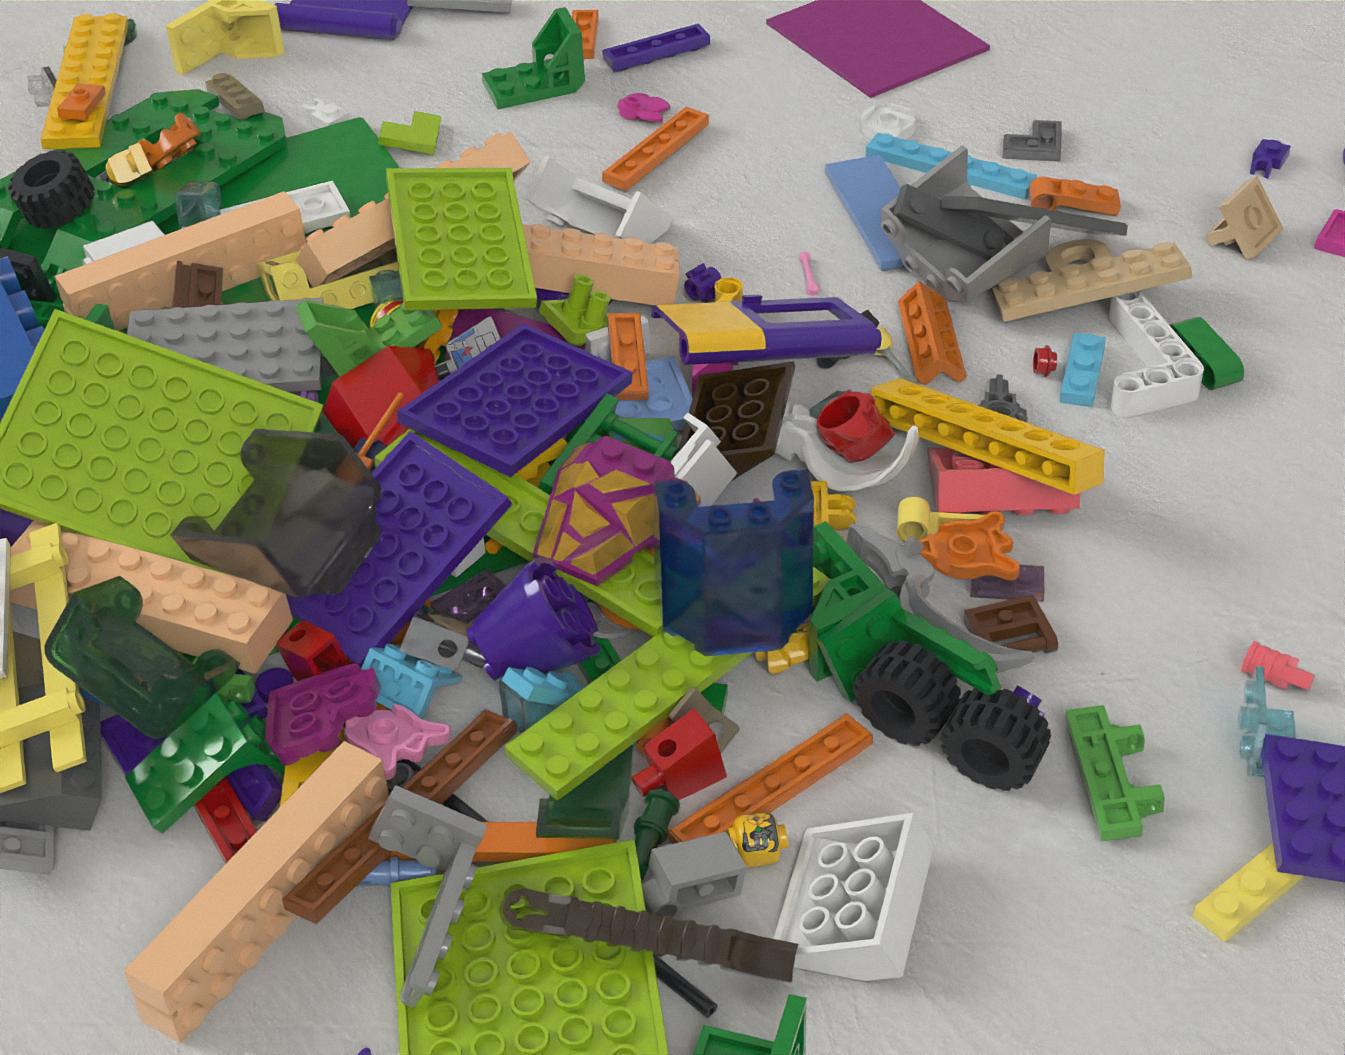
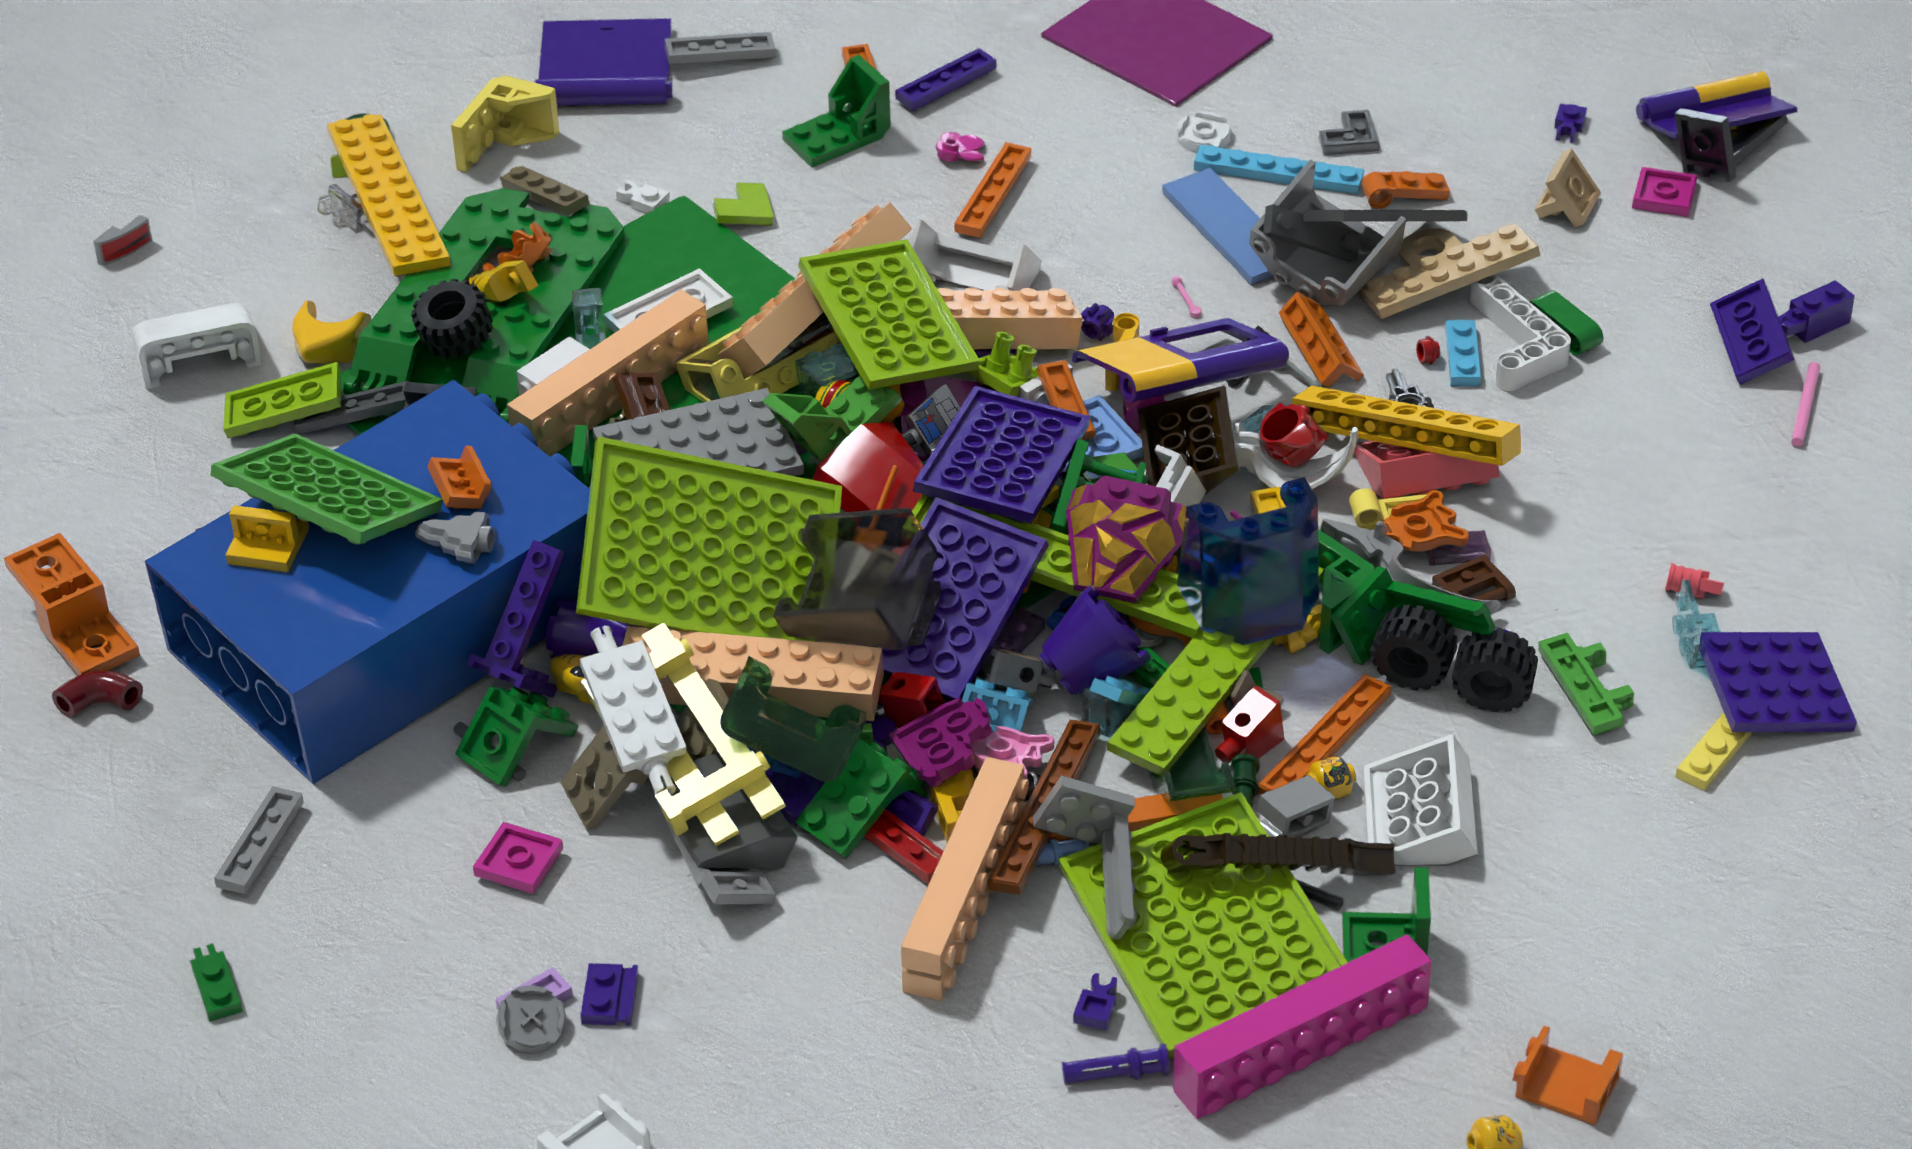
camera: 15 degrees left, 0 degrees up
orange plate [57,83,106,120] -> none

